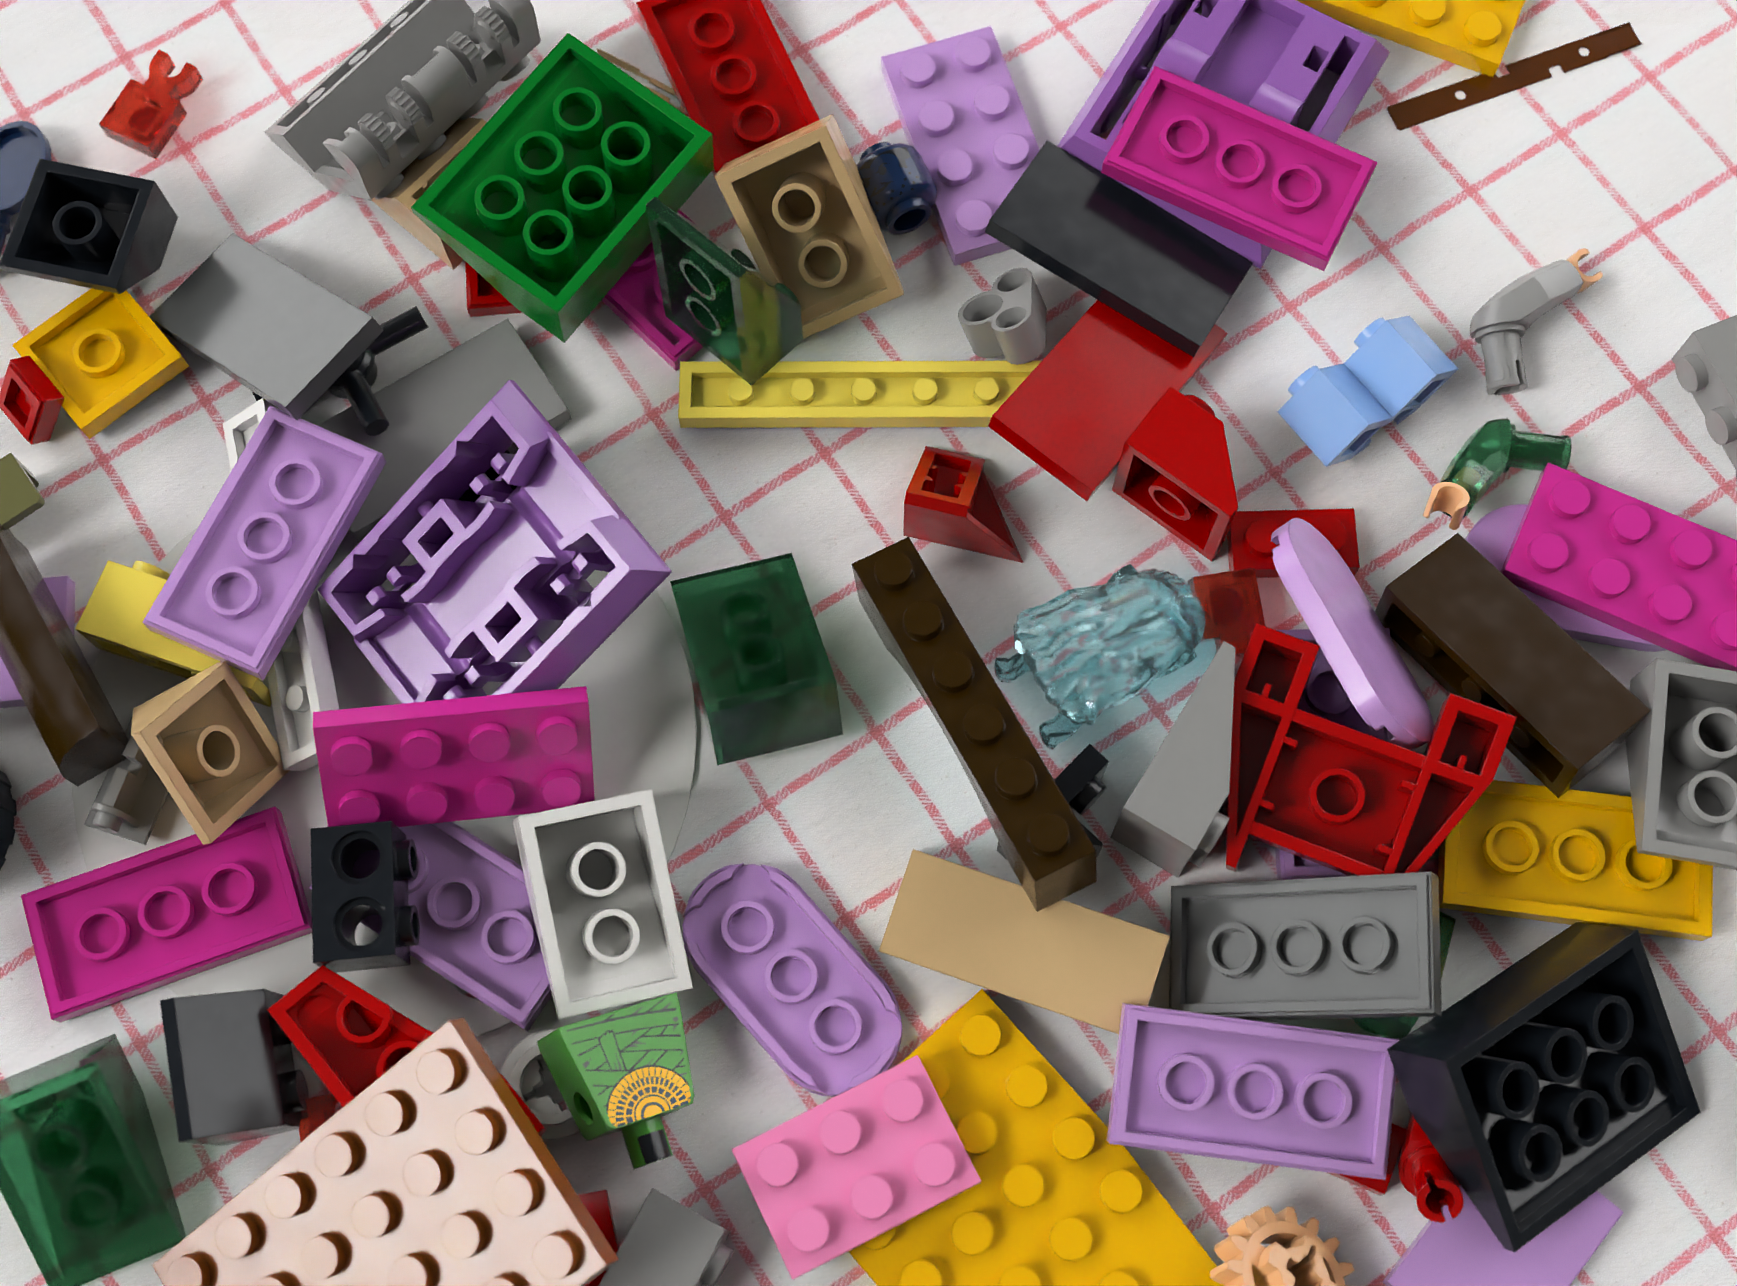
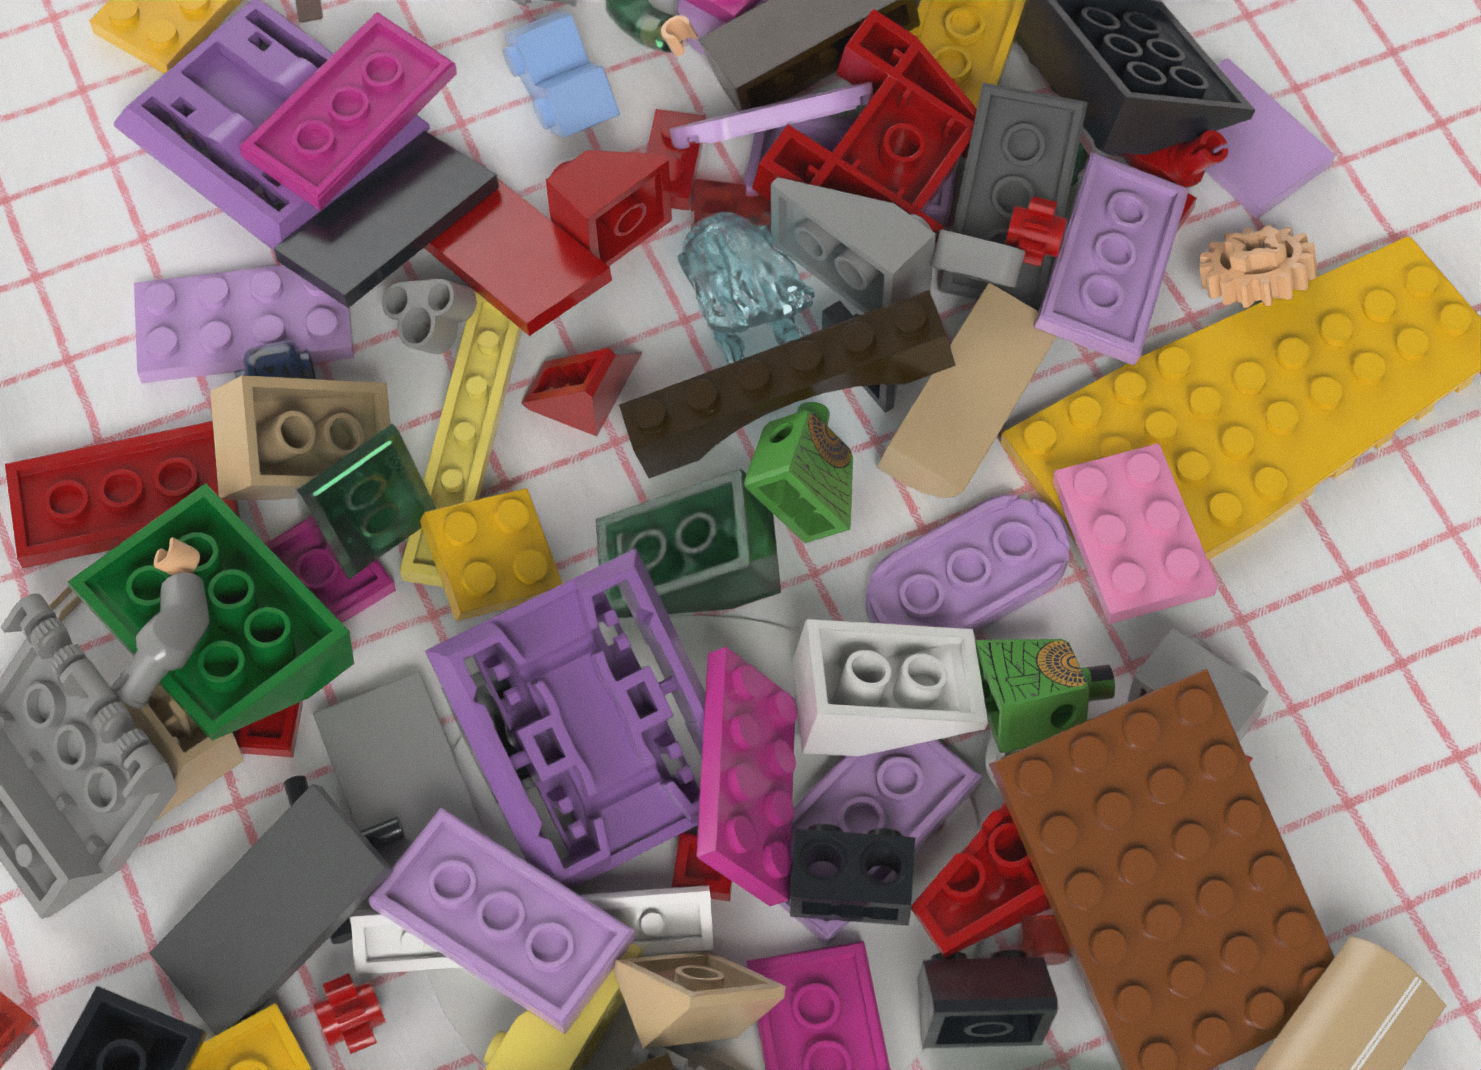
camera: 80 degrees left, 10 degrees down
none -> light grey arm [111,537,209,709]
none -> red gear [313,973,387,1054]
none -> yellow plate [420,488,563,621]
none -> bright green torso [744,402,853,543]
none -> light grey piece [930,230,1026,288]
none -> red gear [1005,196,1068,267]

